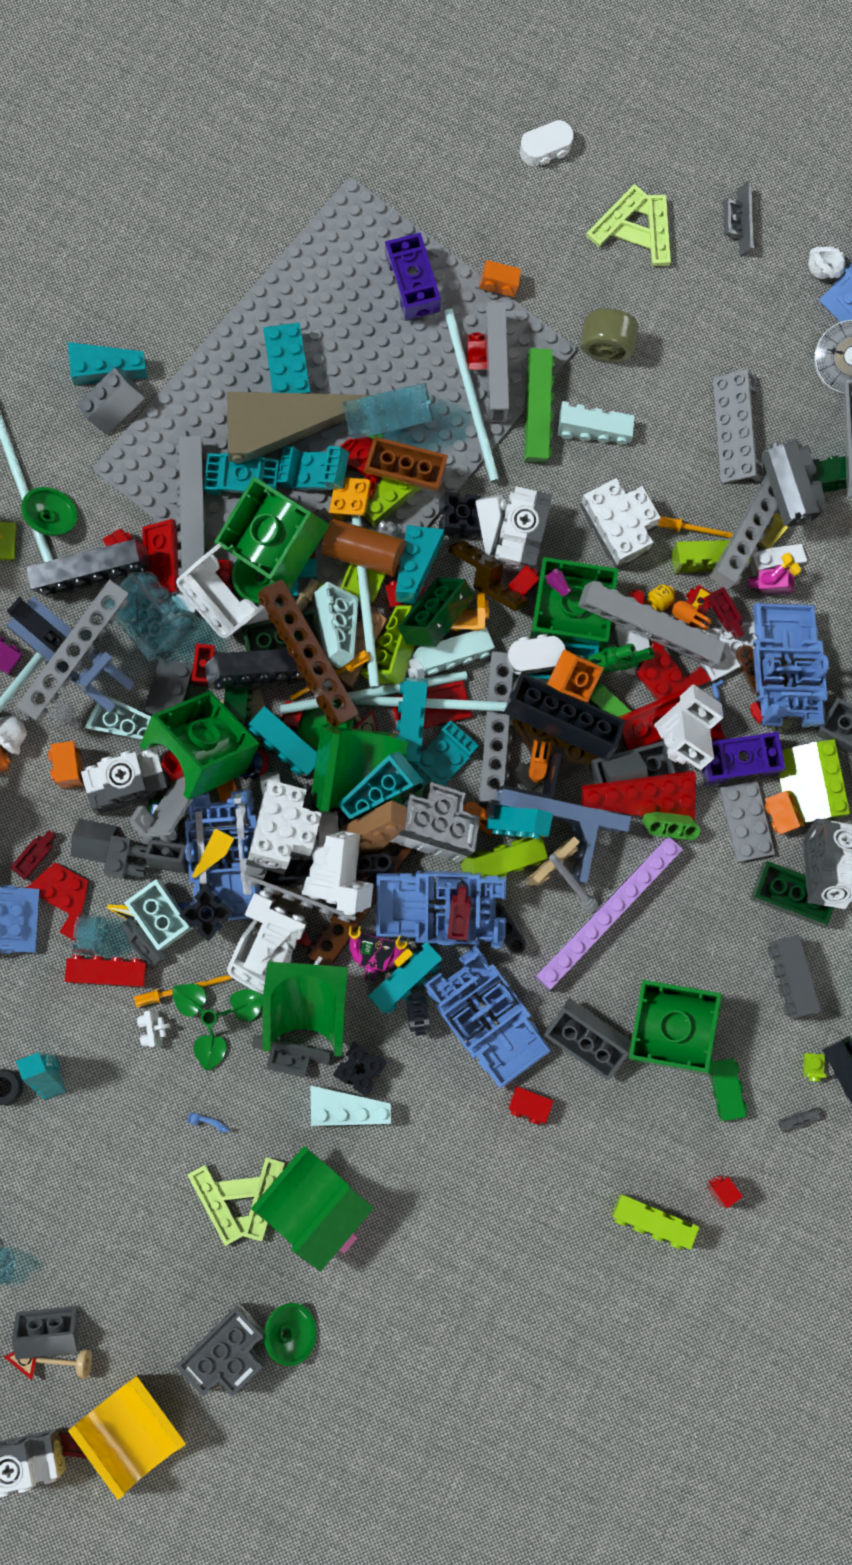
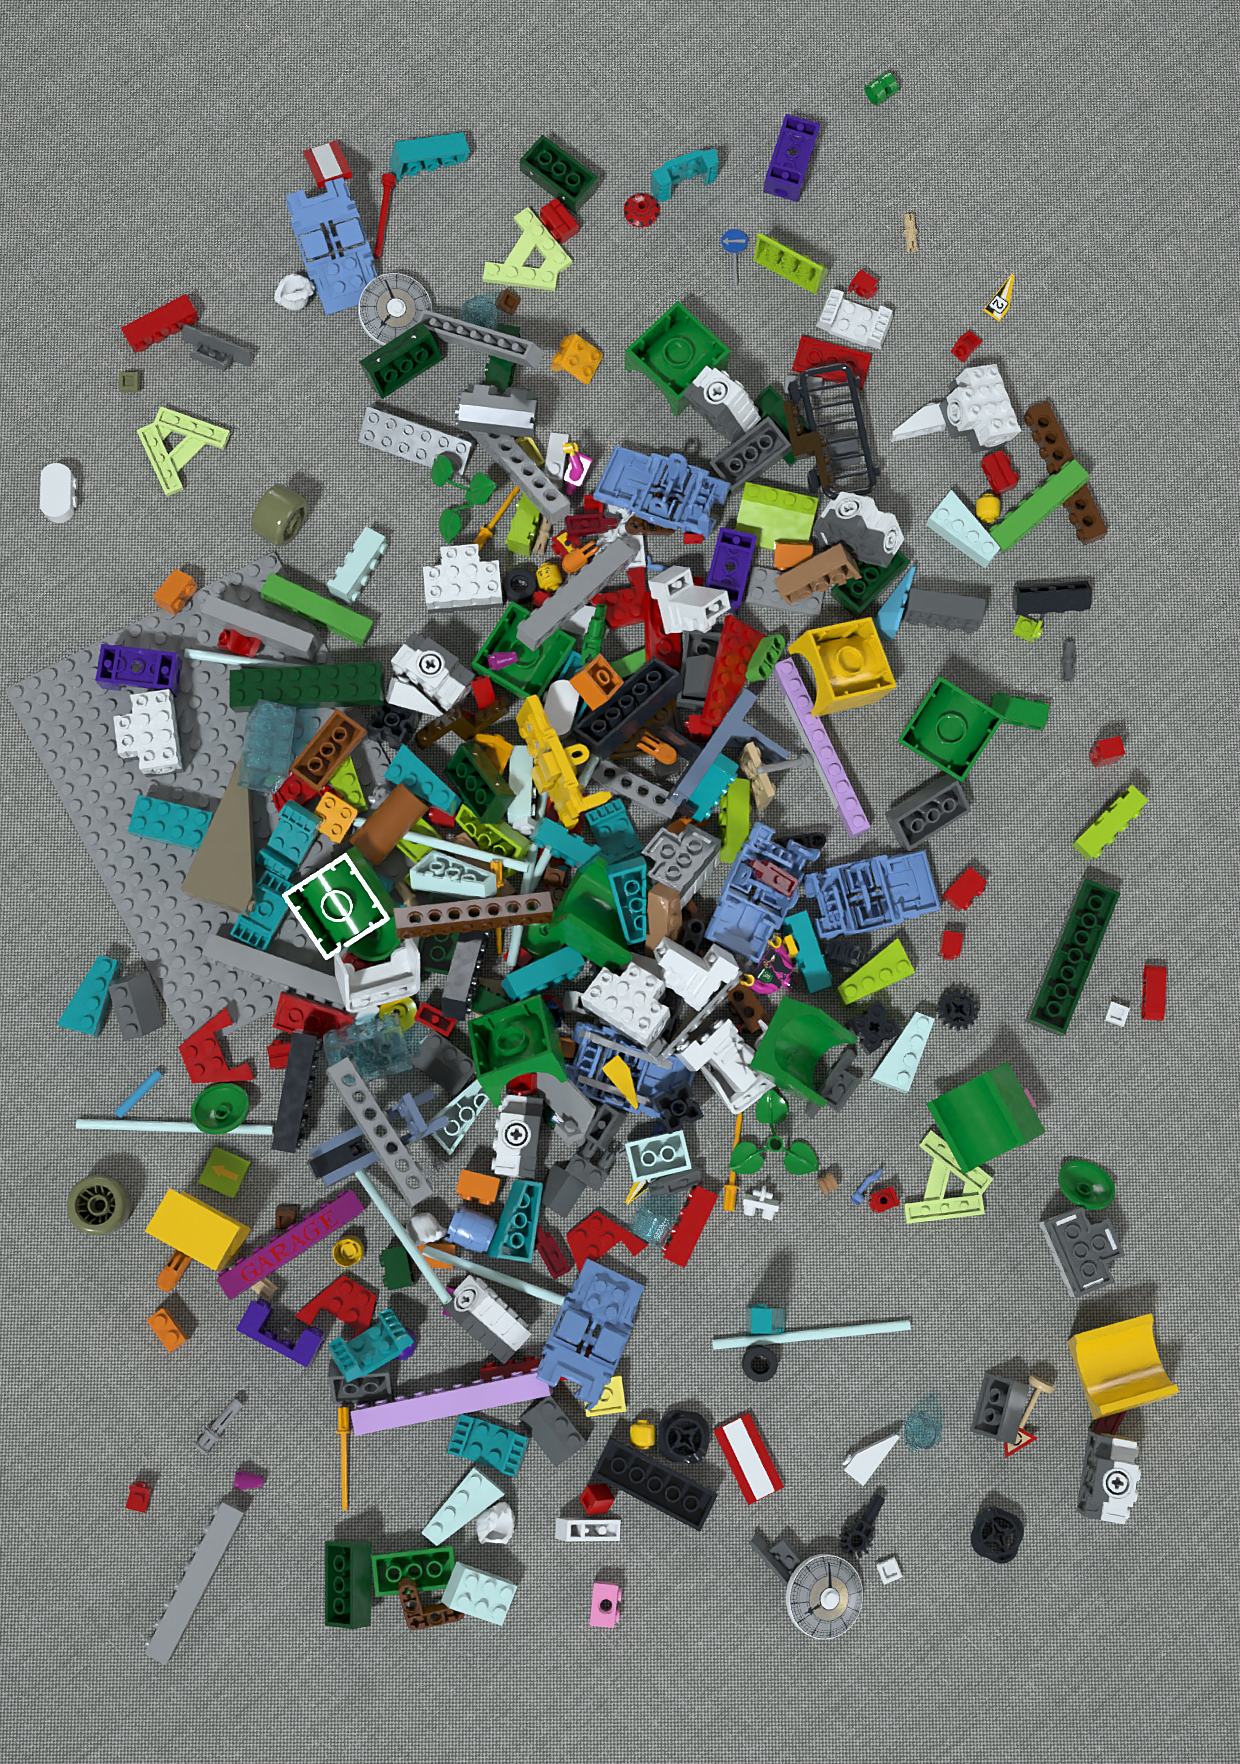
camera: 65 degrees left, 0 degrees up
none -> white piece [113,689,185,778]
none -> dark azure piece [114,1069,163,1118]
none -> olive plate [119,372,139,393]
none -> red brick [121,294,199,353]
none -> red wing [178,1008,255,1083]
none -> dark green brick [229,662,385,713]
none -> dark green brick [359,322,443,399]
none -> yellow dish [379,997,417,1032]
none -> green plant [431,455,497,544]
none -> medium blue piece [444,1203,498,1253]
none -> teal wedge [486,1180,543,1263]
none -> black tyre [503,568,537,605]
none -> yellow piece [515,695,612,830]
none -> tan pin [532,516,552,555]
none -> reddish brown brick [543,859,569,889]
none -> red panel [584,495,603,515]
none -> red brick [684,715,712,743]
none -> light aqua piece [712,1320,911,1350]
none -> medium nougat wedge [775,543,862,604]
none -> yellow piece [788,617,897,718]
none -> medium nougat wheel [816,1171,839,1196]
none -> lime wedge [835,938,915,1008]
none -> red brick [867,1186,900,1214]
none -> medium azure wedge [872,566,916,641]
none -> black gear [936,989,979,1031]
none -> red brick [938,930,963,961]
none -> dark green brick [1025,878,1121,1037]
none -> white plate [1104,1001,1130,1027]
none -> red beam [1141,964,1167,1021]

